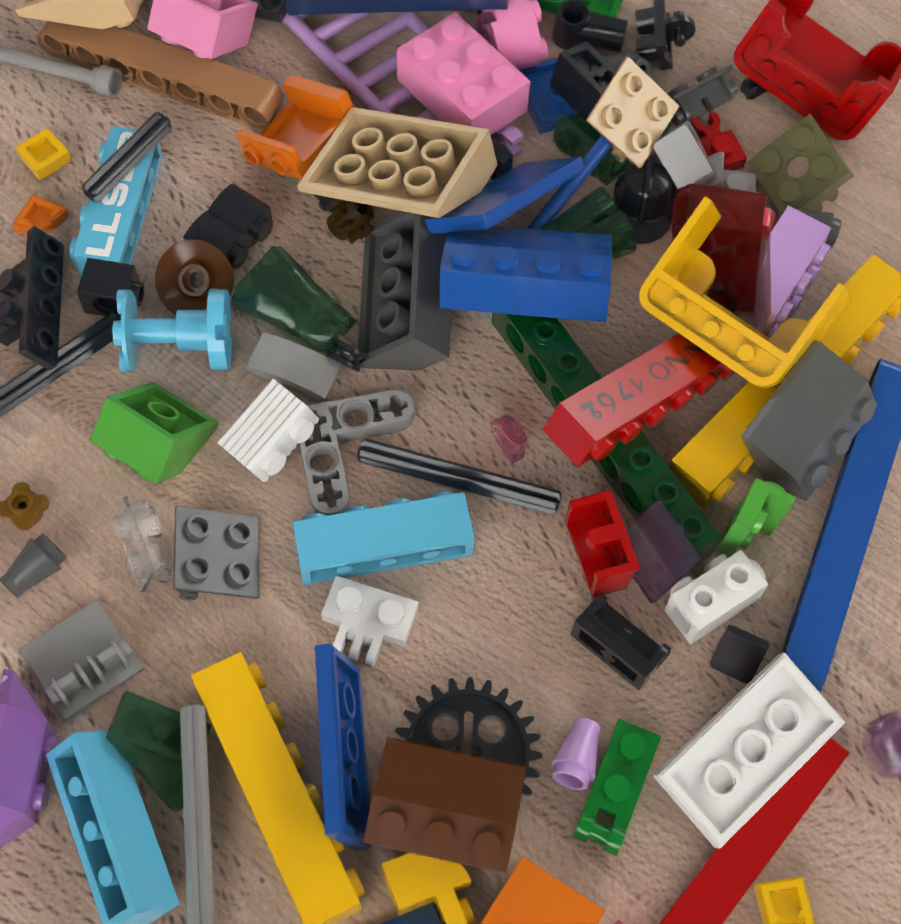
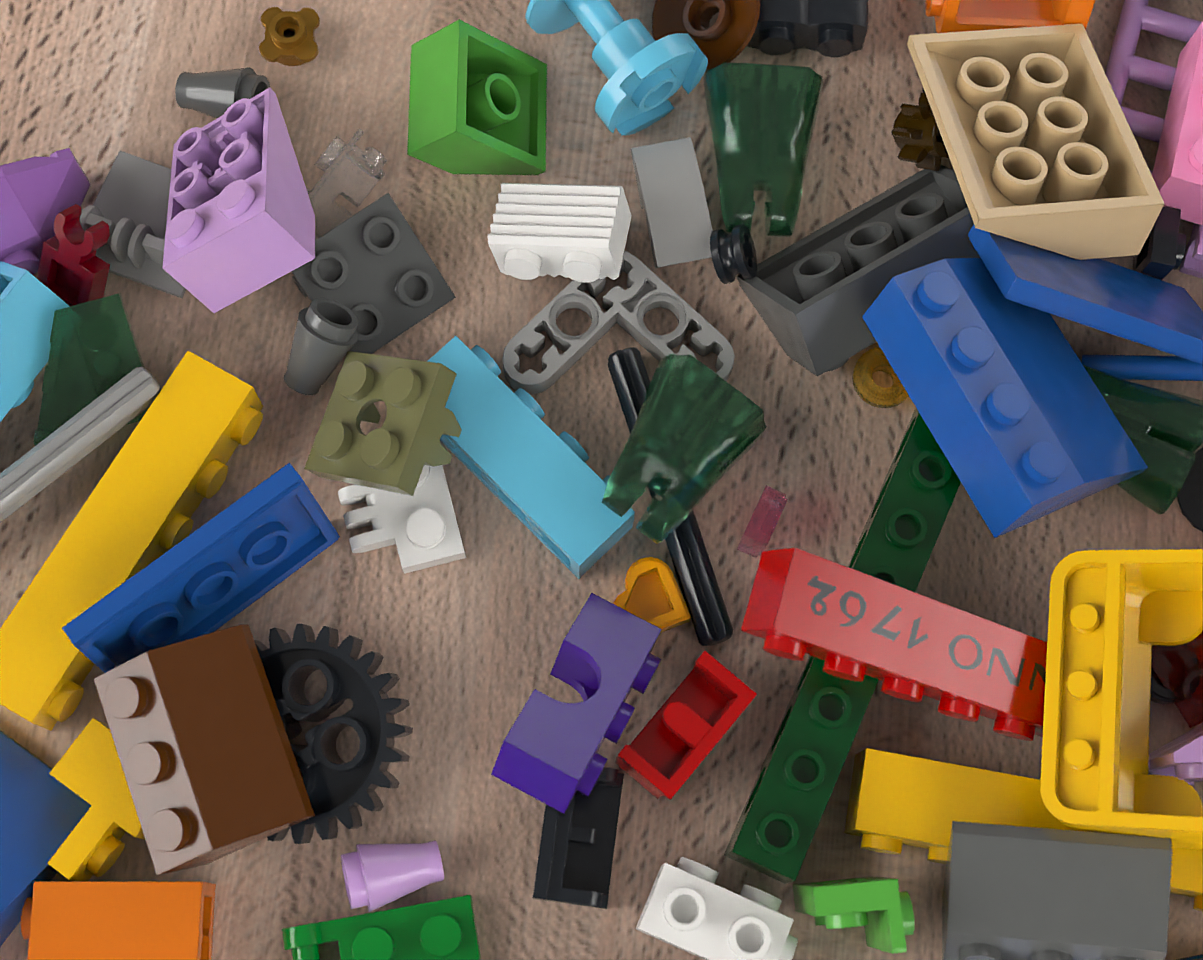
camera: 55 degrees right, 10 degrees up
clear purple piece [627,500,701,604] -> none
none -> dark red plate [37,204,110,322]
none -> lavender slope [162,87,315,313]
none -> dark grey cone [284,298,358,395]
none -> olive piece [304,351,462,496]
none -> dark purple arch [491,593,662,814]
none -> clear green piece [601,354,767,544]
none -> light orange tile [613,557,691,633]
none -> clear yellow plate [852,347,909,408]

